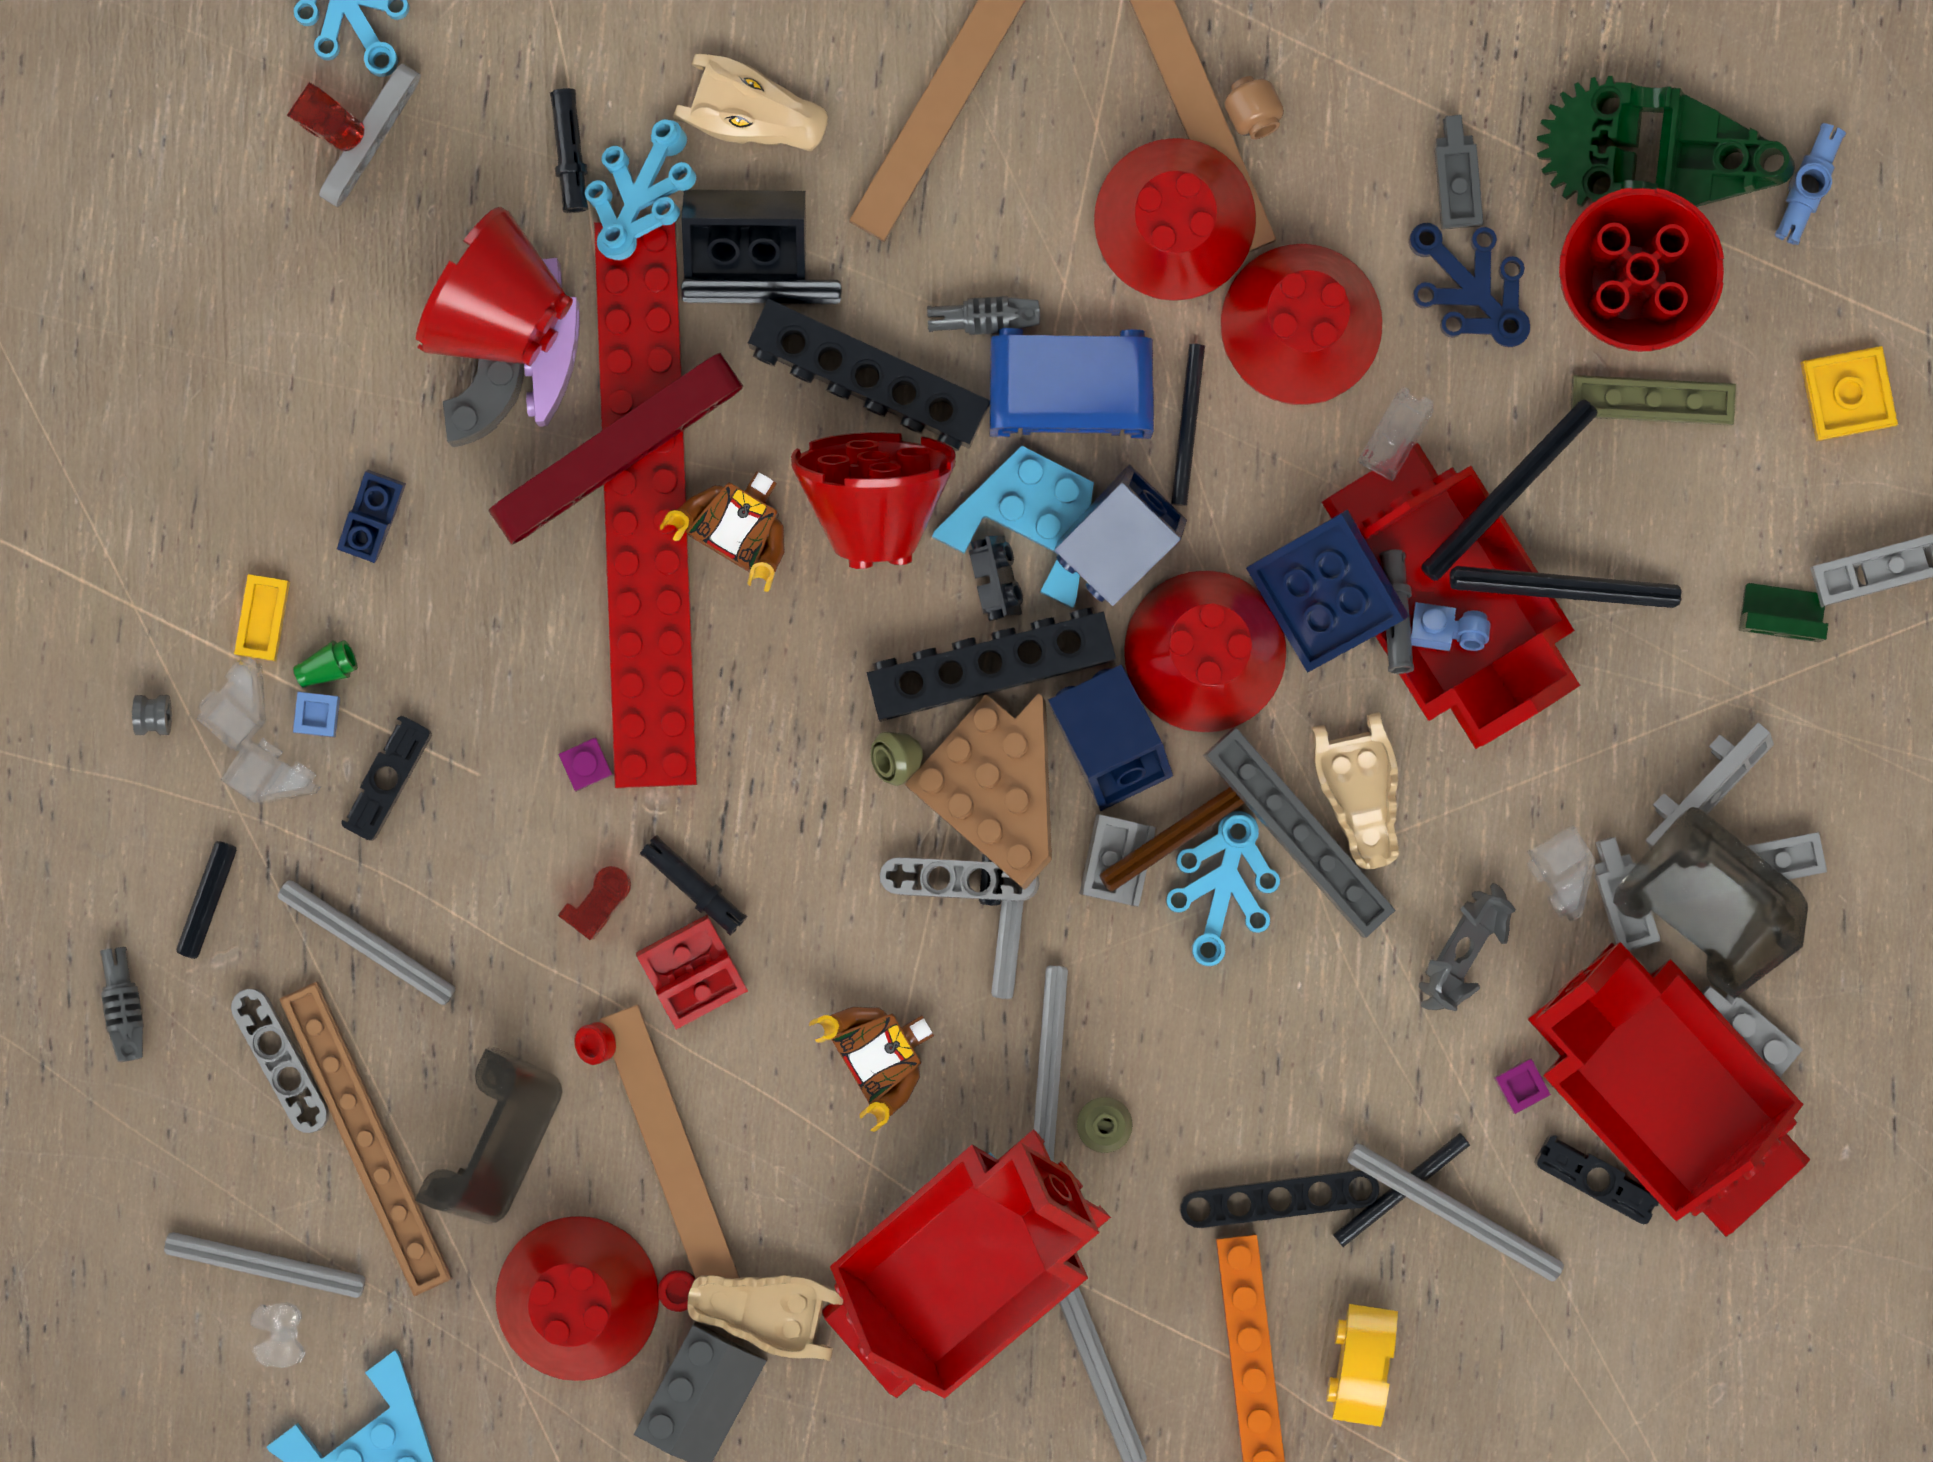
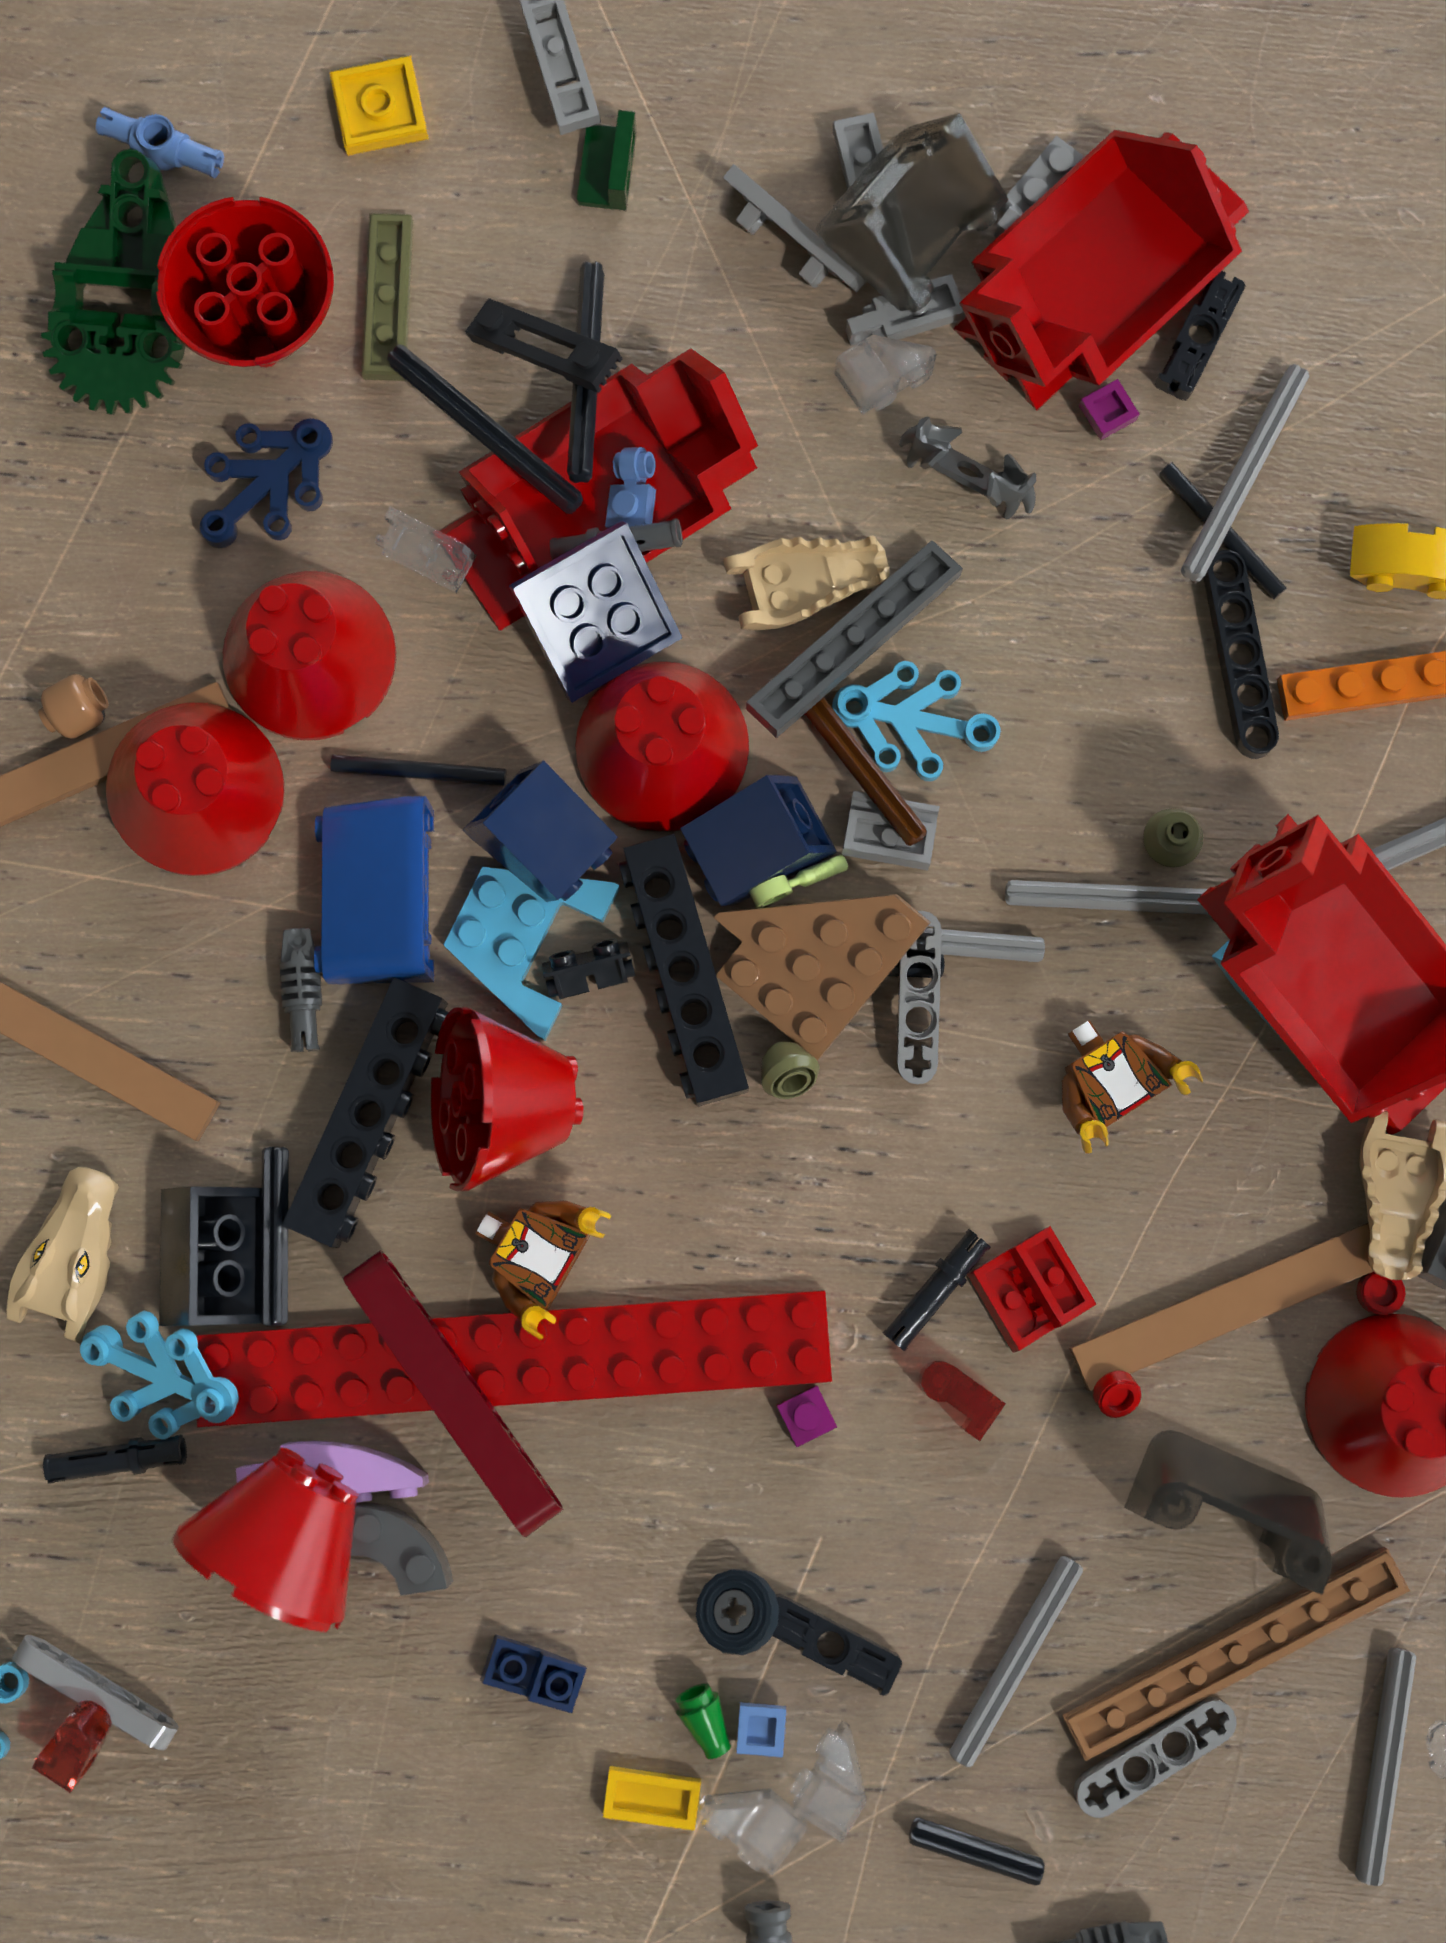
camera: 90 degrees left, 5 degrees down
dark grey hinge [1434,115,1483,230] -> none
none -> black container [465,298,622,393]
none -> black bush [696,1569,779,1655]
none -> yellowish green piece [749,854,848,908]

